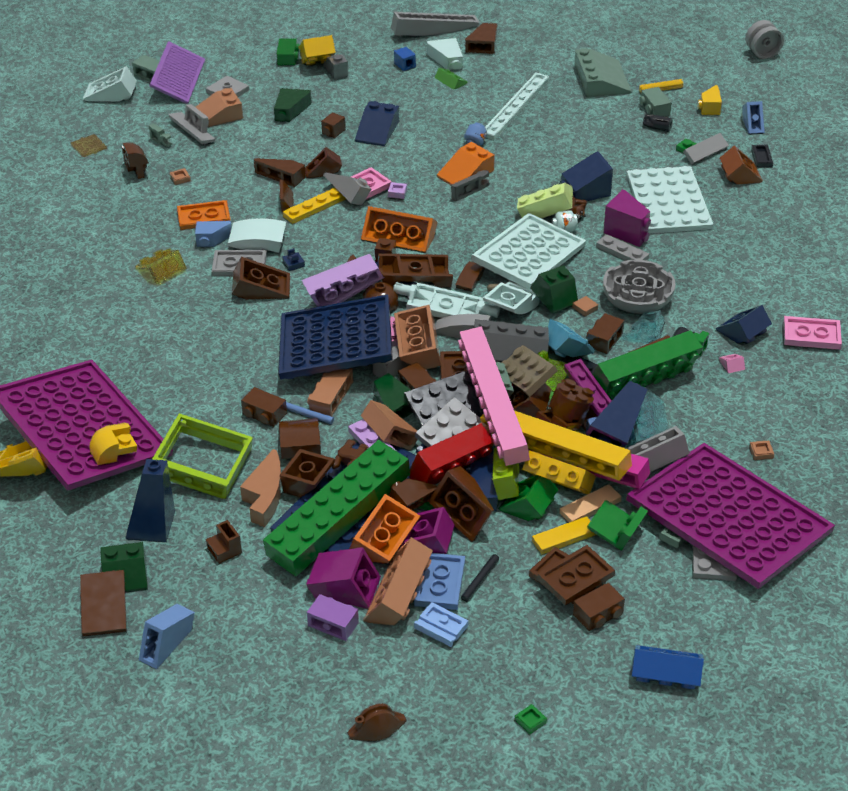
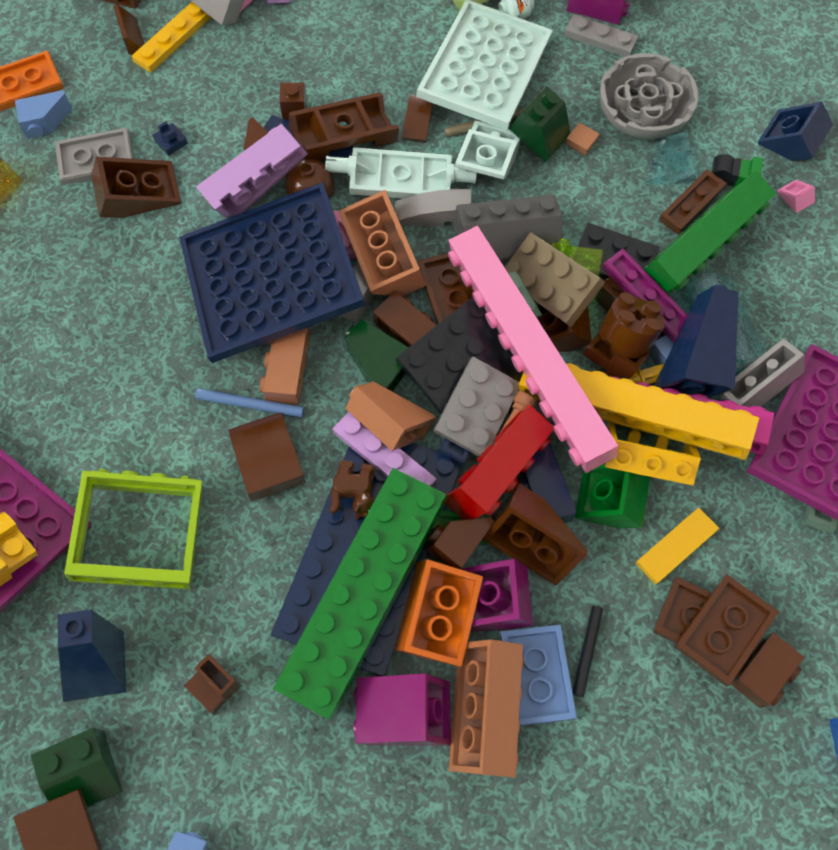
camera: 15 degrees left, 25 degrees up
light aqua slope [227,218,286,253] -> none
nougat slope [240,449,282,527] -> none
reddish brown brick [241,387,287,427] -> none
reddish brown slope [279,449,335,498] -> none
medium lavender brick [307,595,359,641] -> none
orange slope [361,206,437,252] -> none
light blue plate [414,602,468,647] -> none
lime brick [493,448,519,500] -> none
medium azure wedge [548,319,595,358] -> none
light nougat tile [560,484,621,523] -> none
reddish brown brick [586,313,624,354] -> none
green bracket [587,500,648,551] -> none

